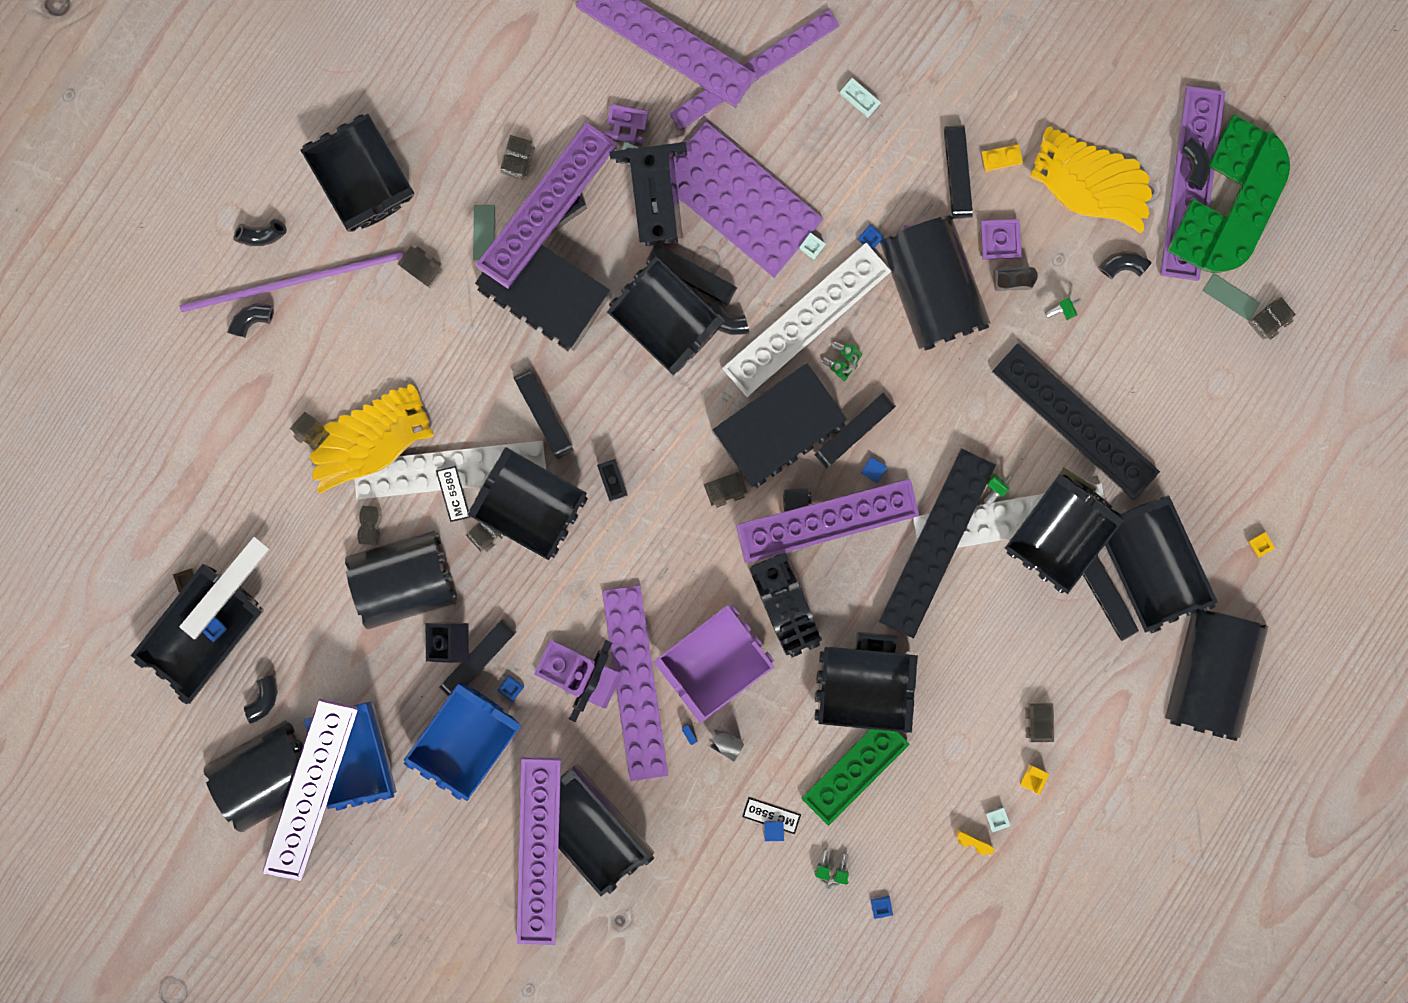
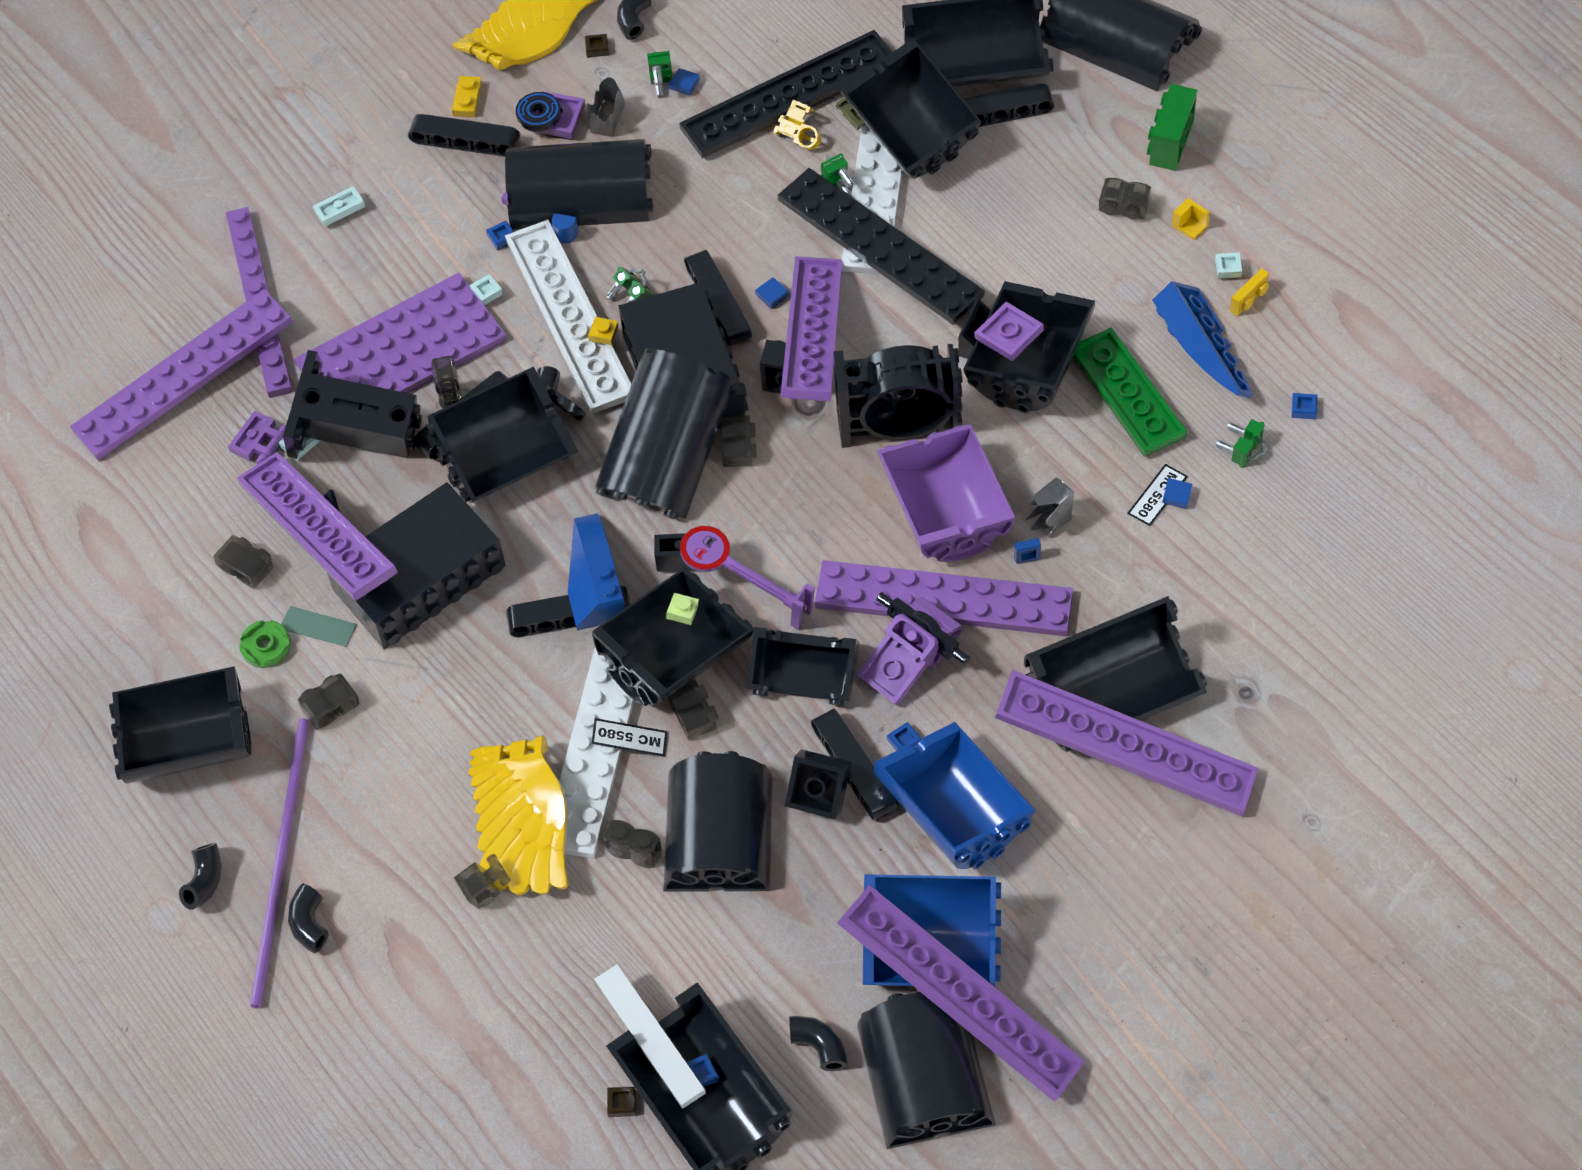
camera: 70 degrees left, 30 degrees down
none -> bright green tile [239,620,291,668]
none -> clear smoke brick [431,355,462,408]
none -> black tile [515,92,561,132]
none -> black tile [545,385,587,421]
none -> blue brick [552,213,579,244]
none -> blue wedge [568,513,625,631]
none -> dark brown tile [585,34,609,58]
none -> yellow plate [588,317,619,345]
none -> black cylinder [594,348,735,520]
none -> yellowish green plate [666,593,699,625]
none -> blue tile [669,68,700,95]
none -> medium lavender piece [680,526,815,630]
none -> black windscreen [746,627,860,706]
none -> yellow piece [774,100,821,150]
none -> medium lavender plate [974,302,1044,361]
none -> green brick [1146,84,1198,171]
none -> blue wedge [1152,281,1254,398]

